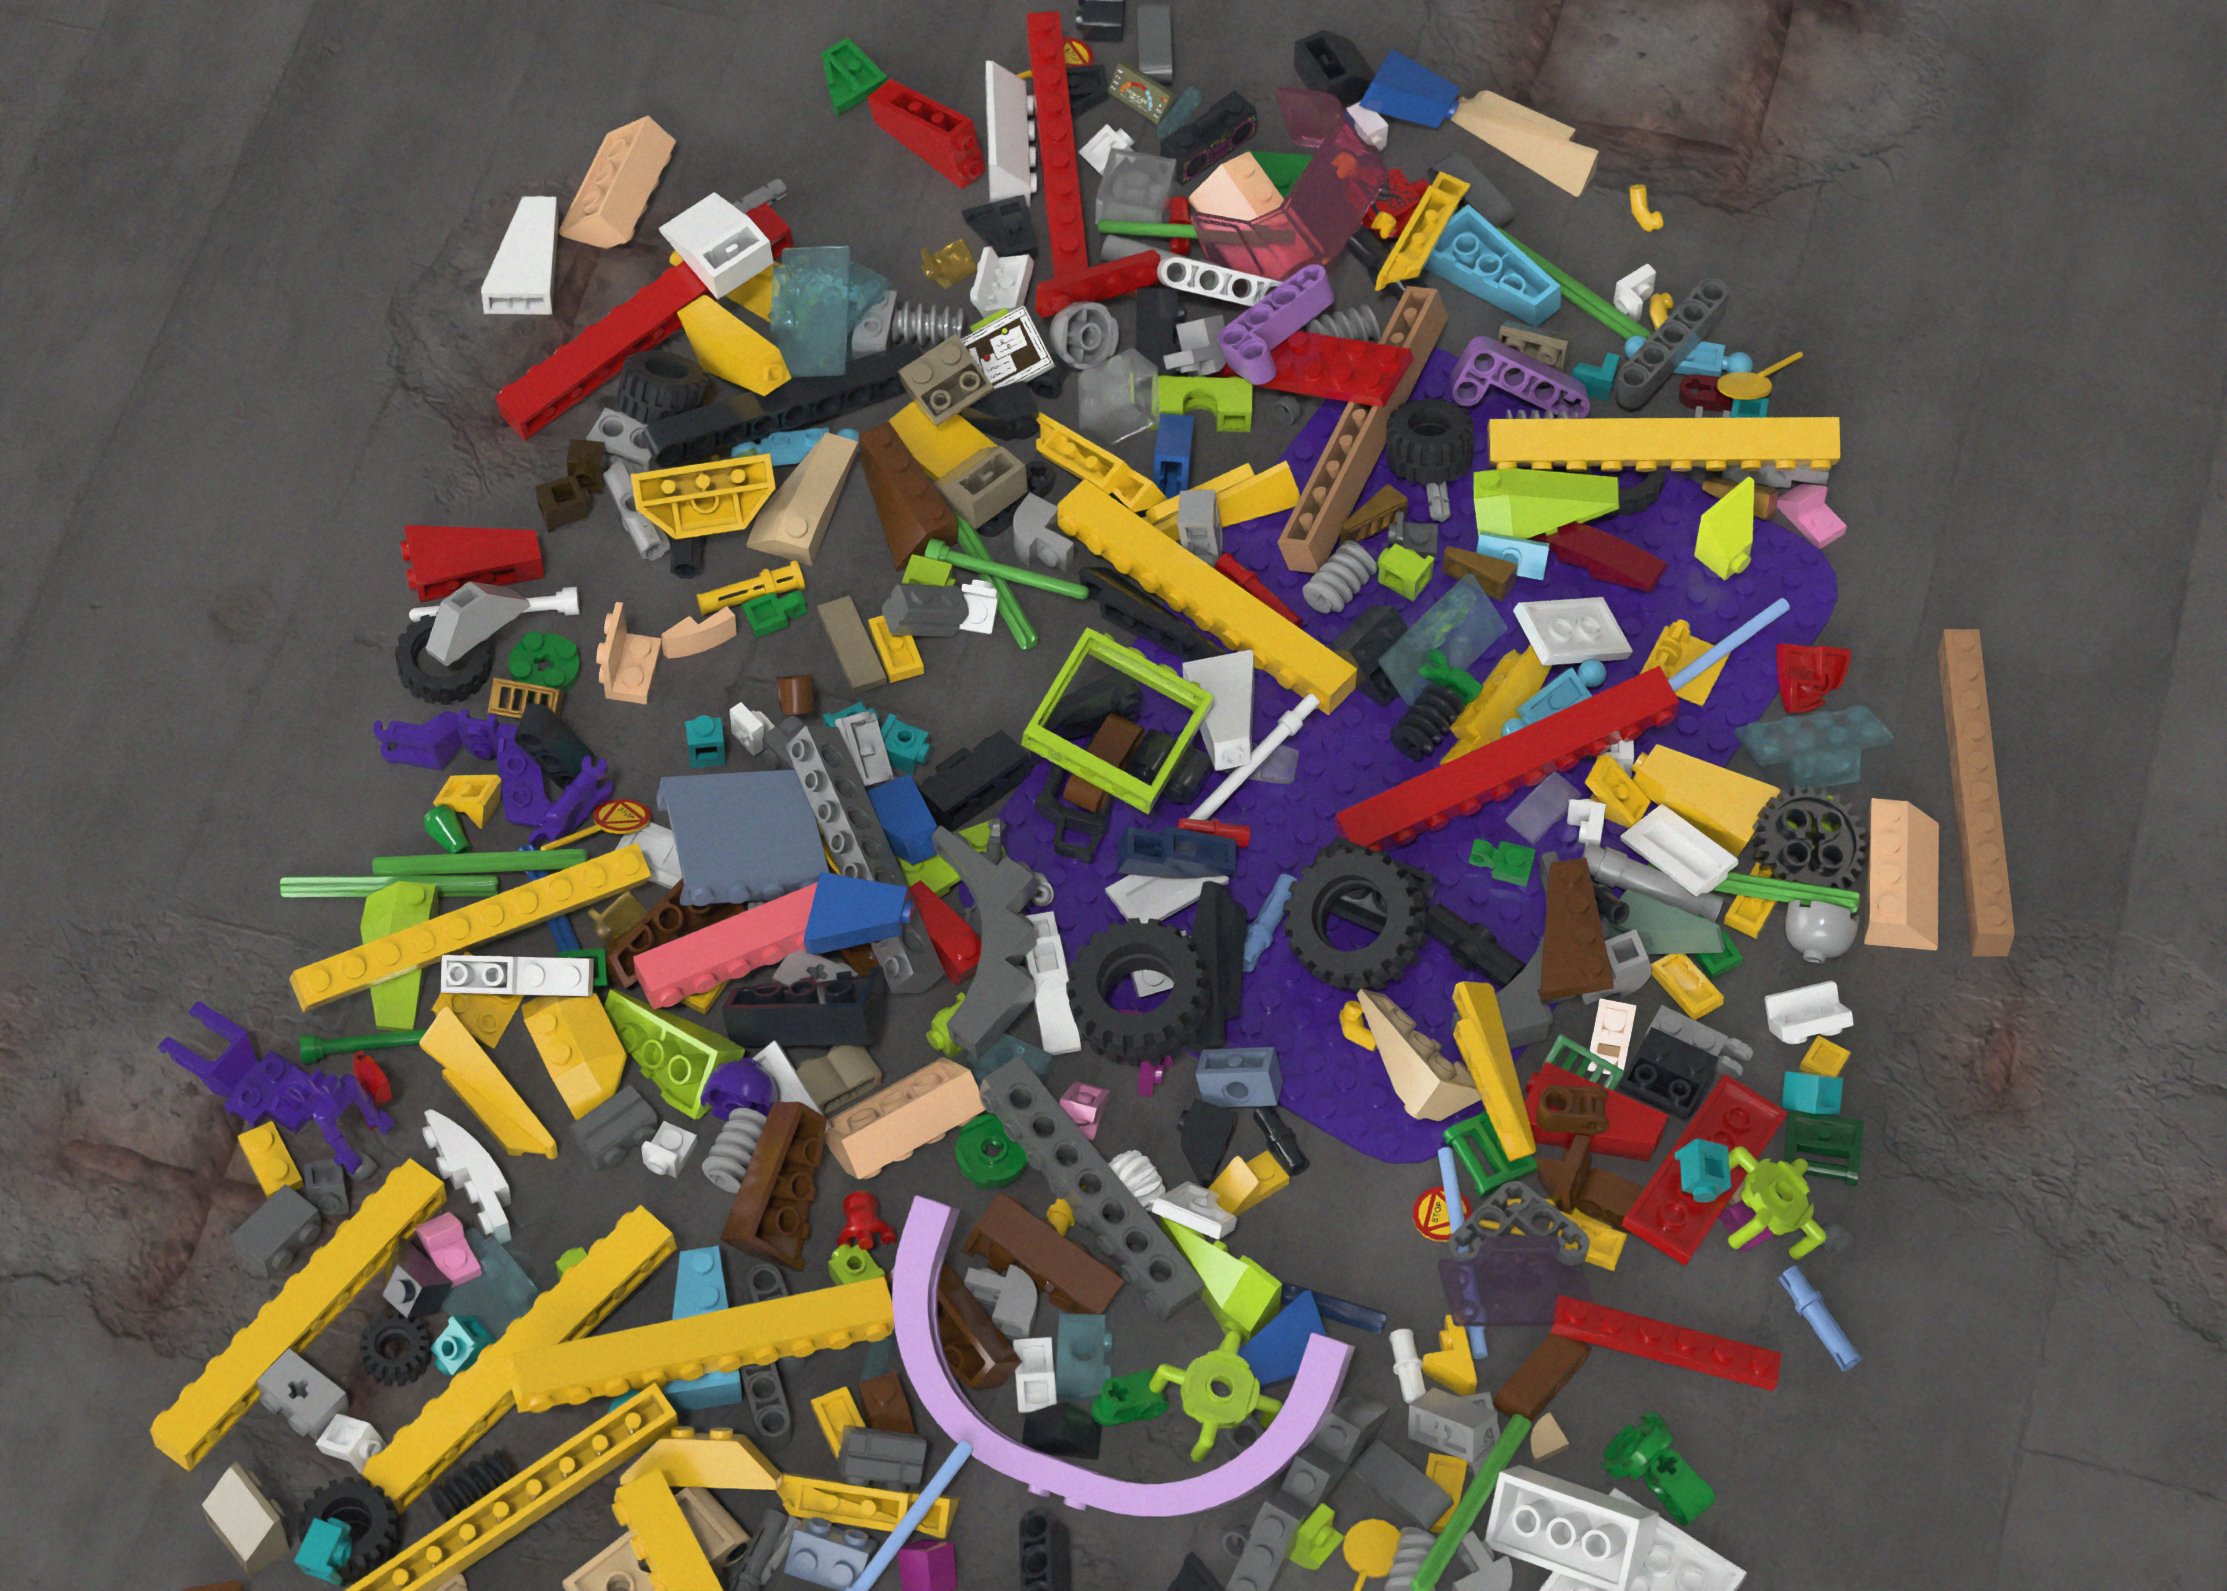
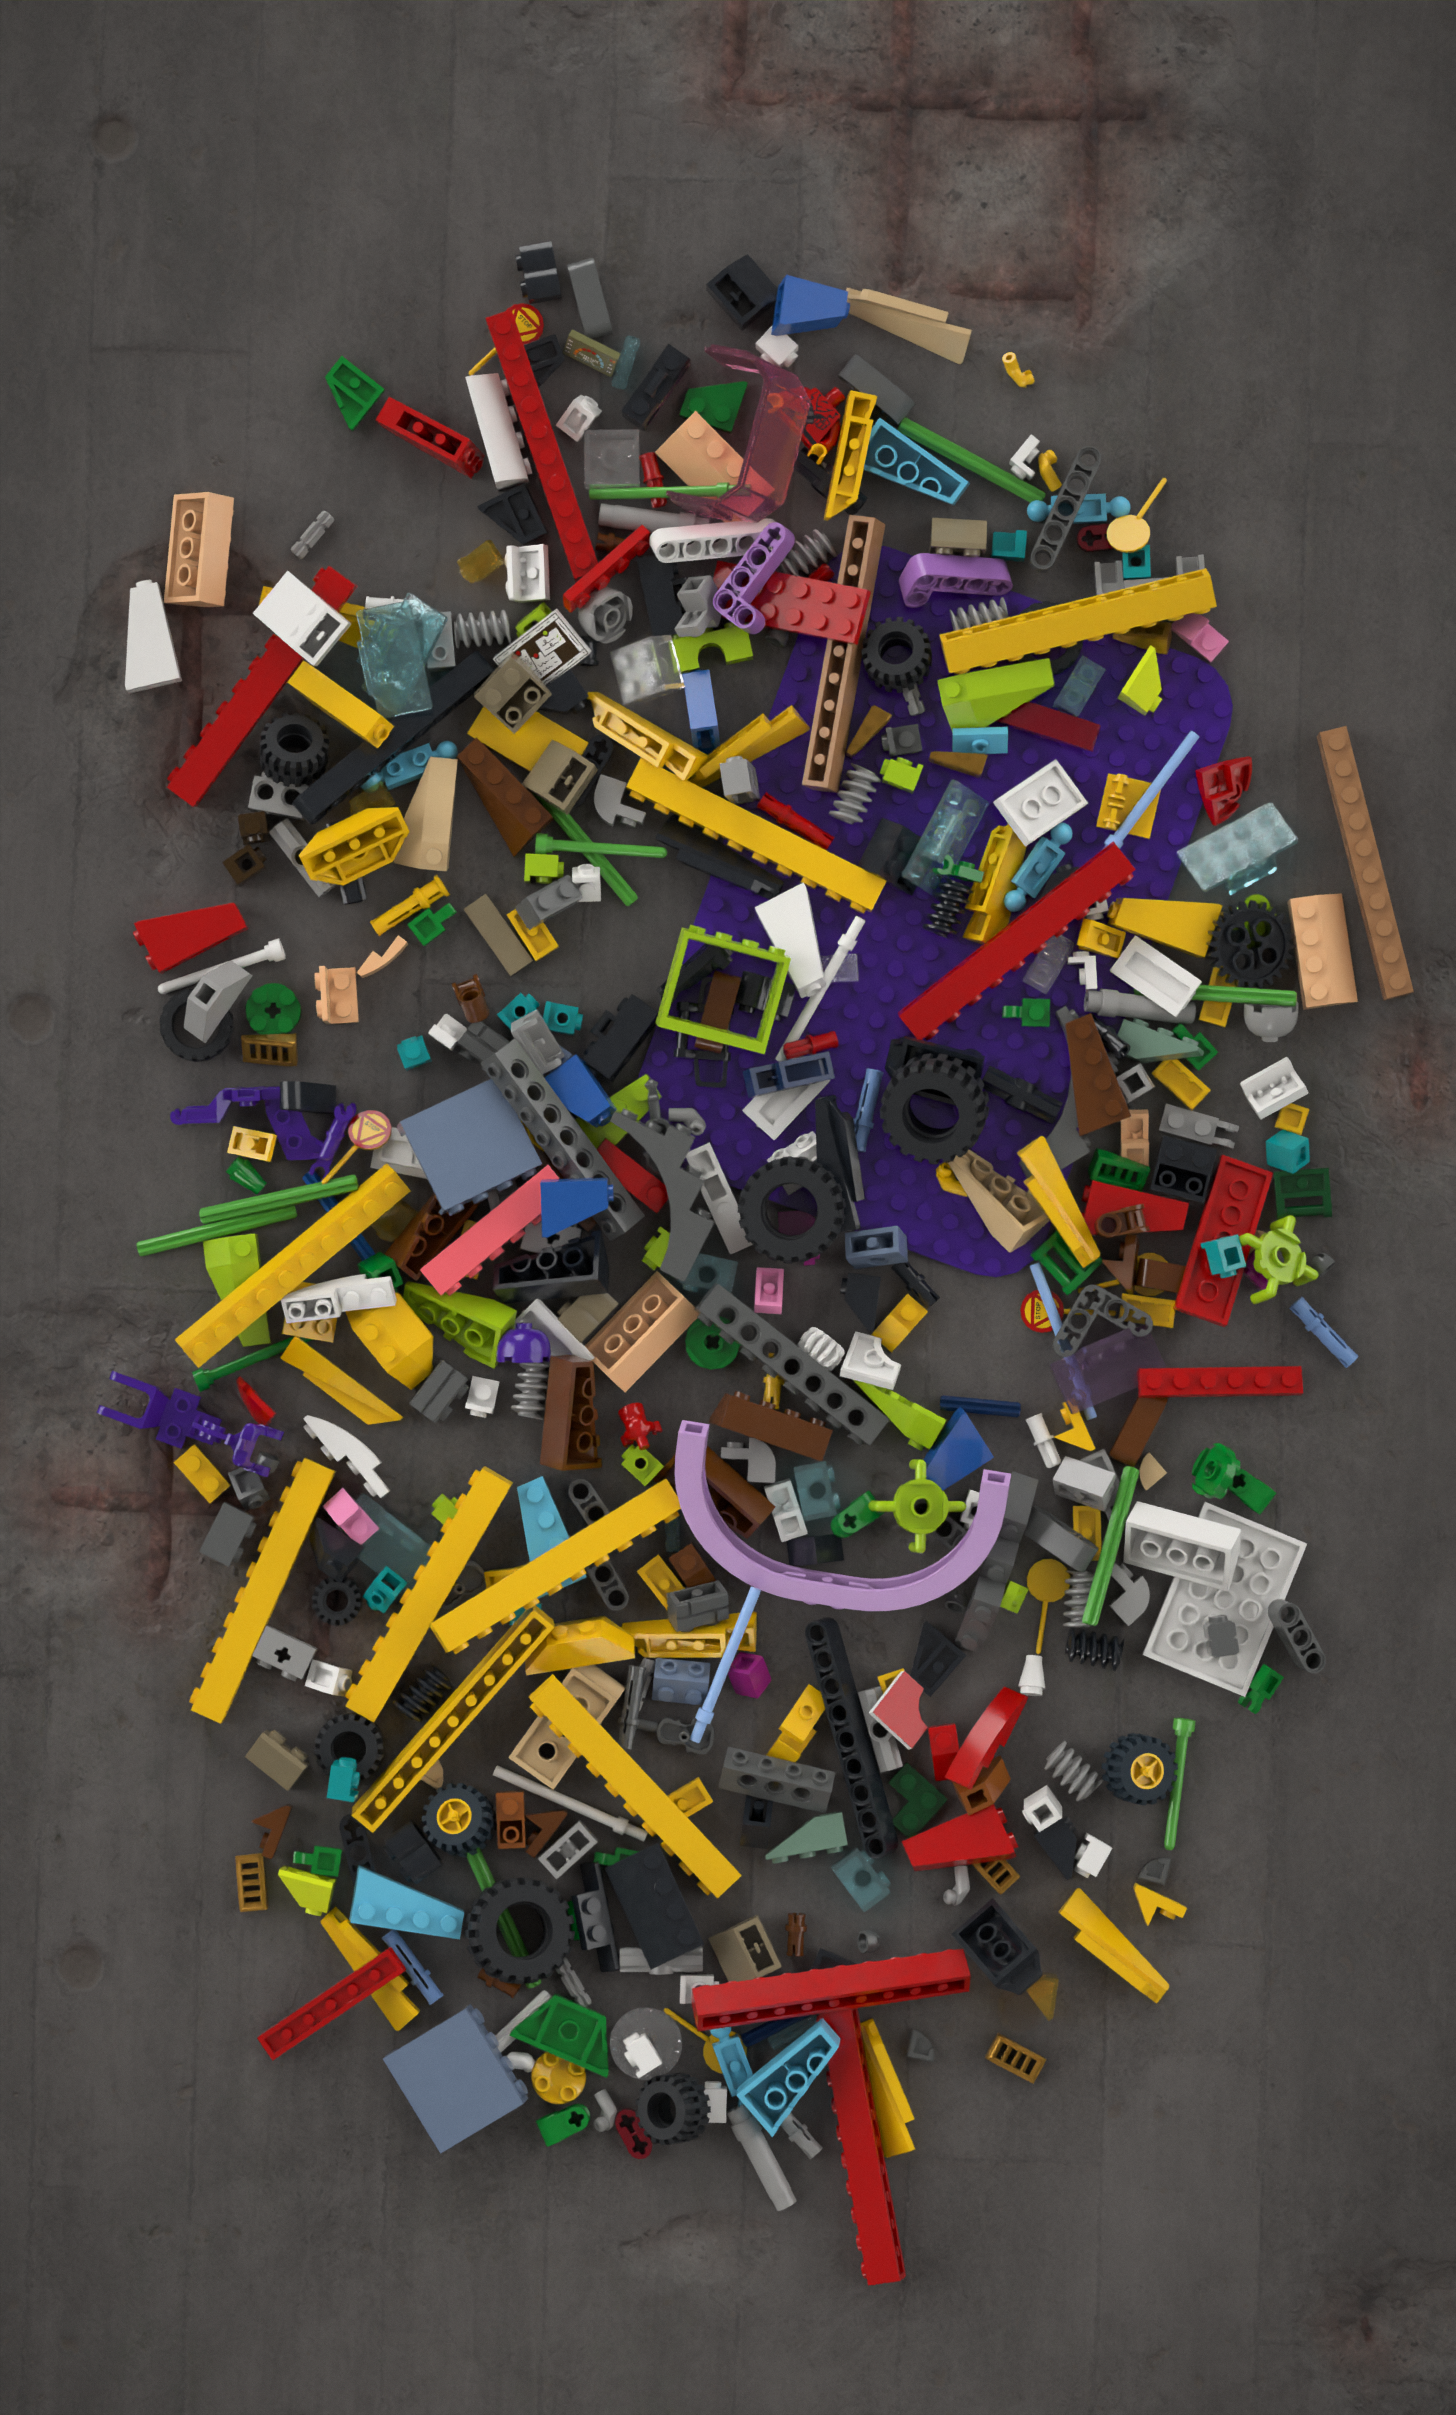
camera: 10 degrees left, 30 degrees up
none -> clear light blue brick [1053,655,1106,717]

